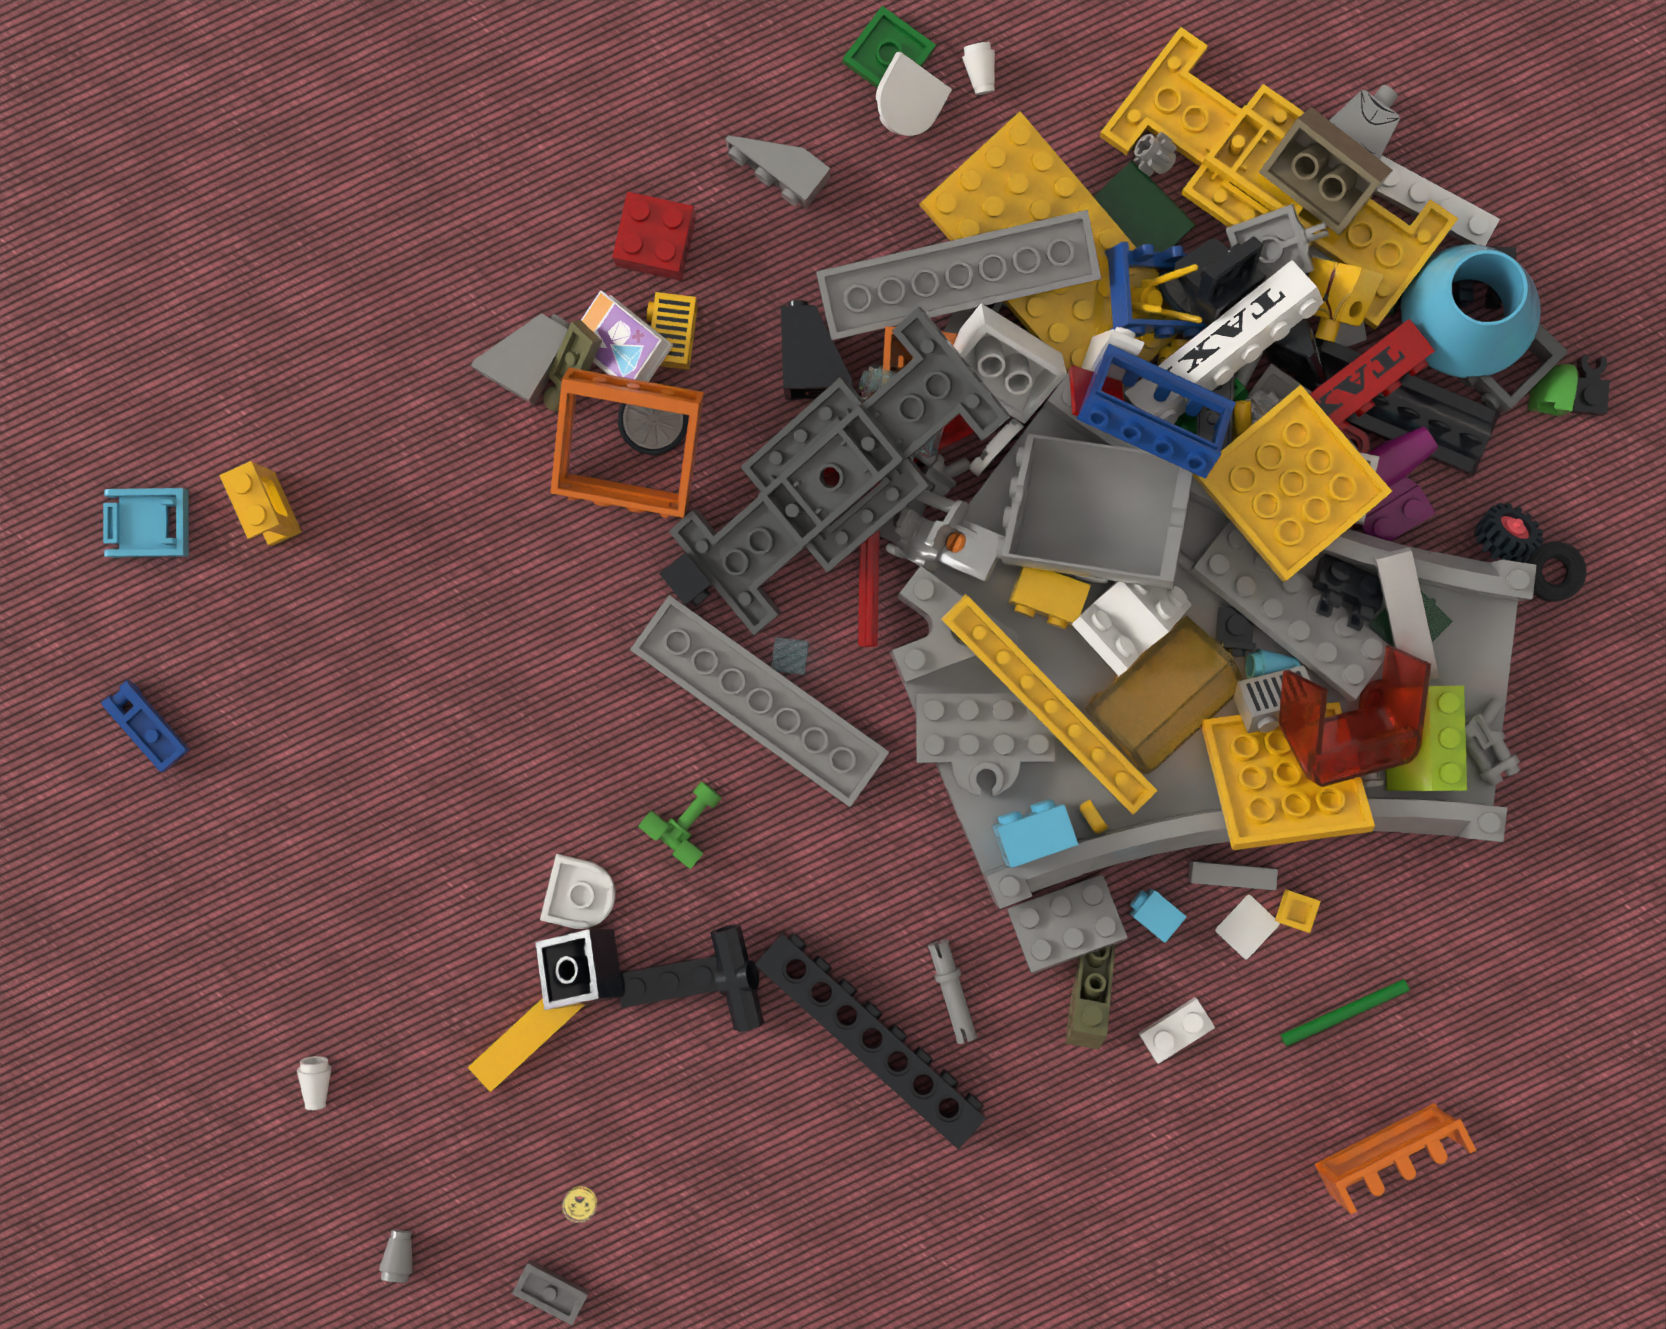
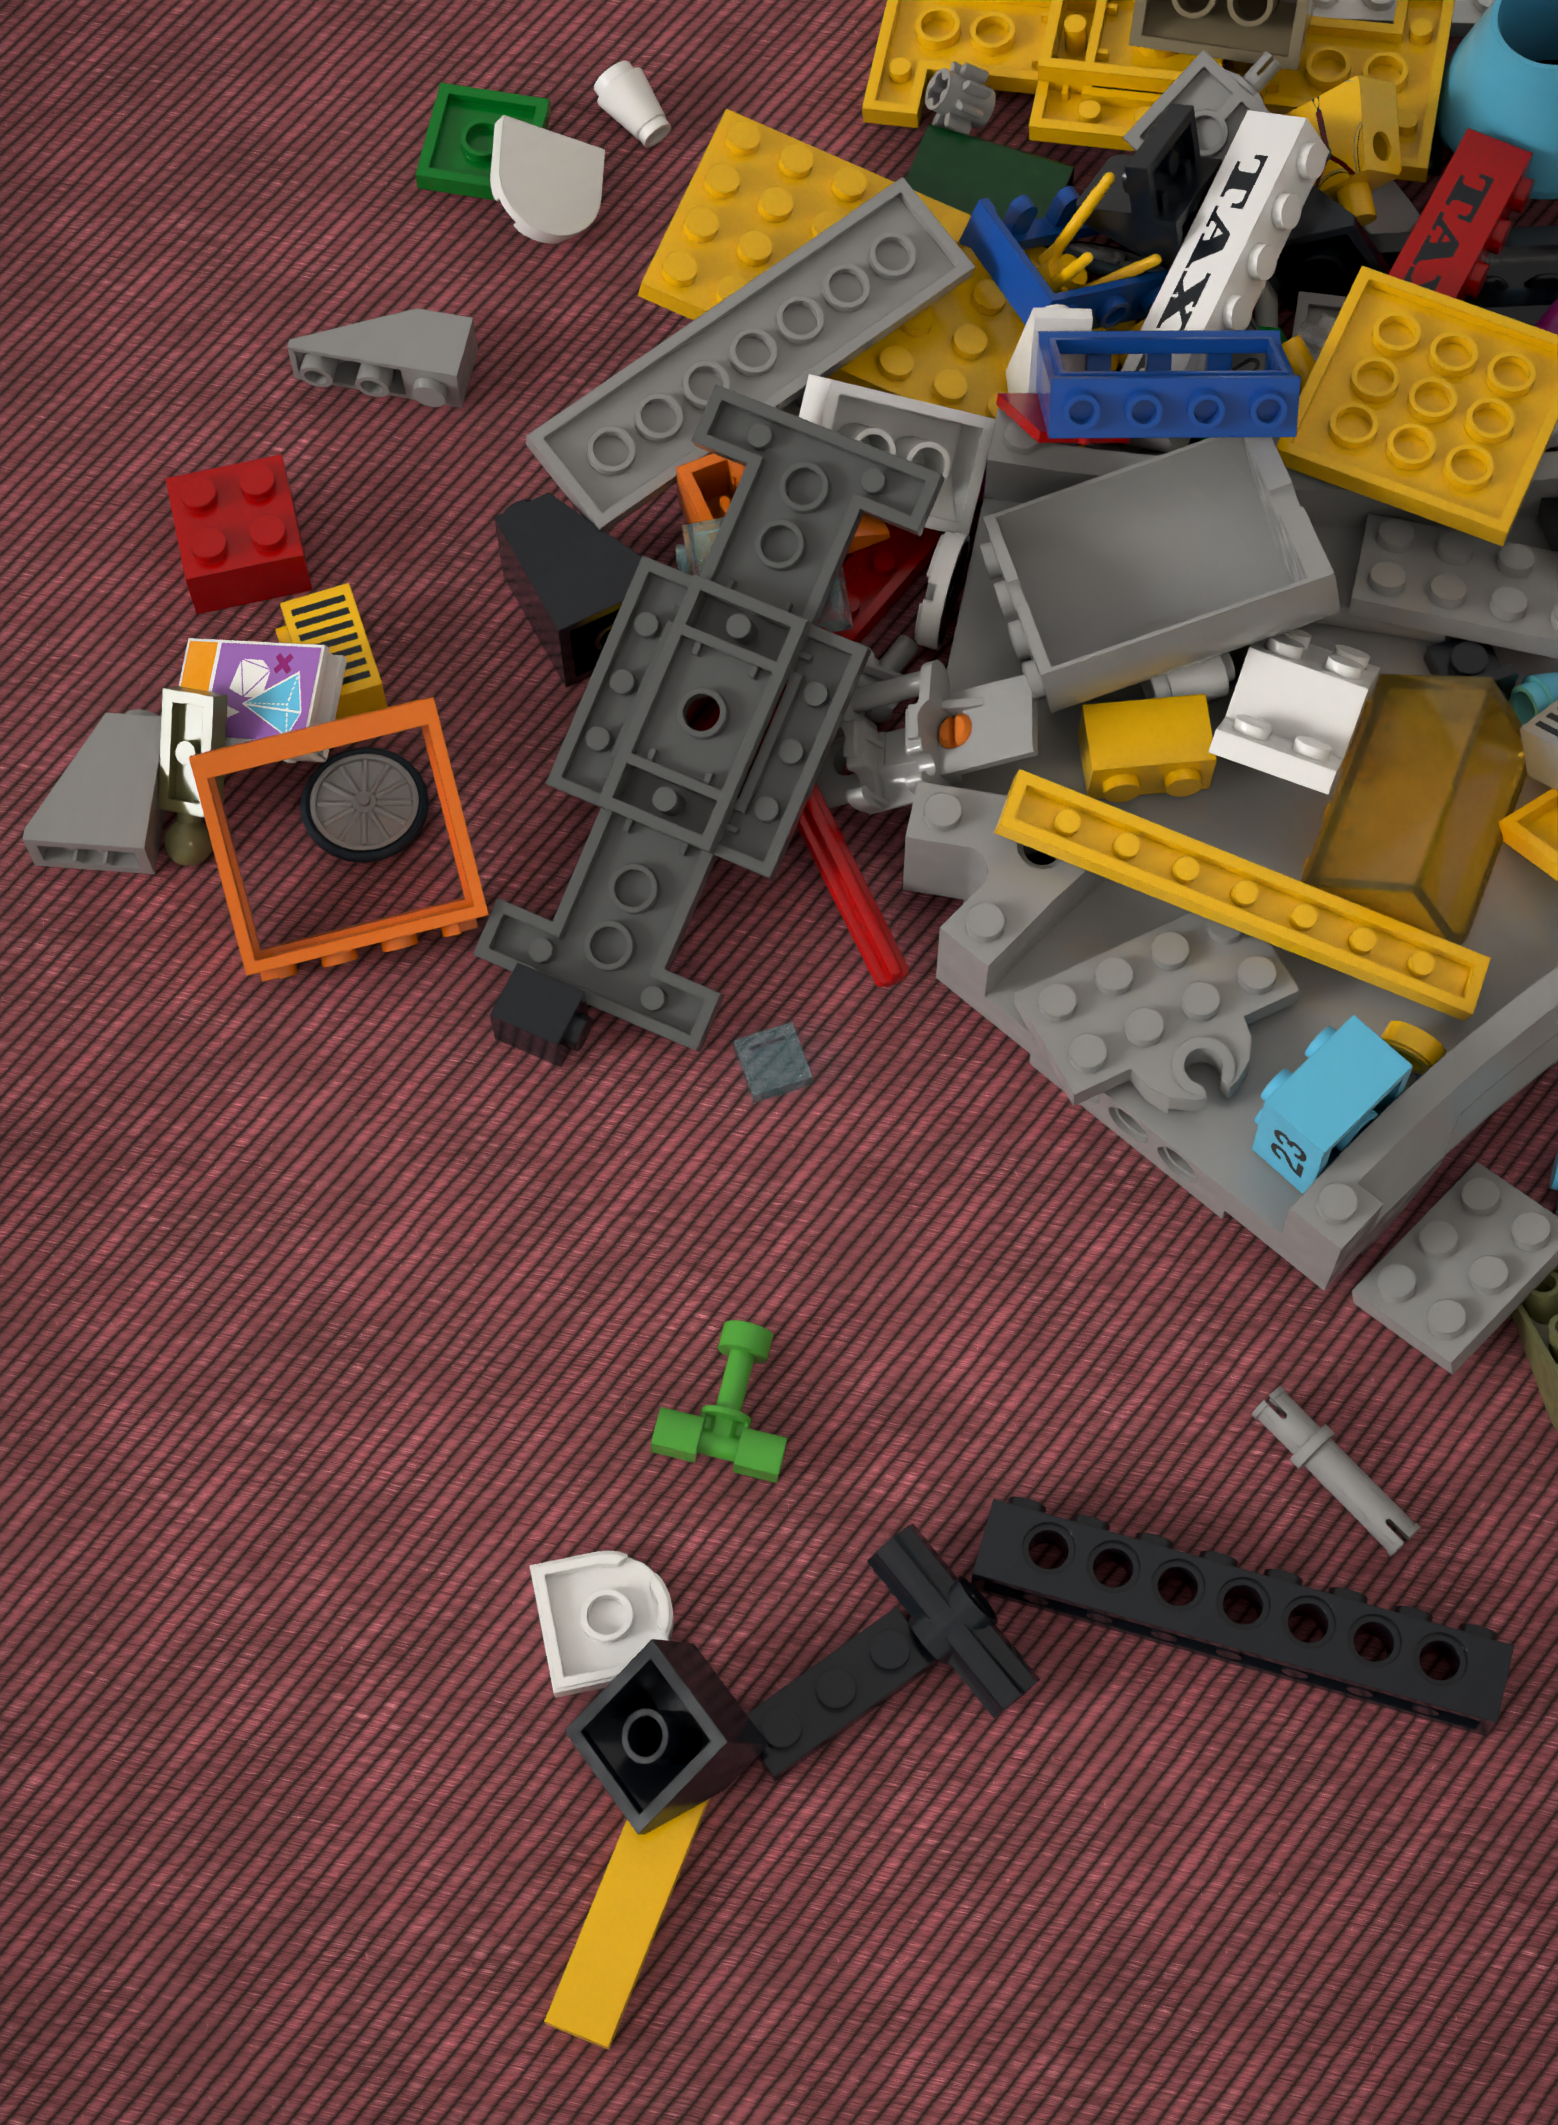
camera: 25 degrees left, 20 degrees down
light grey plate [630,595,889,807] -> none

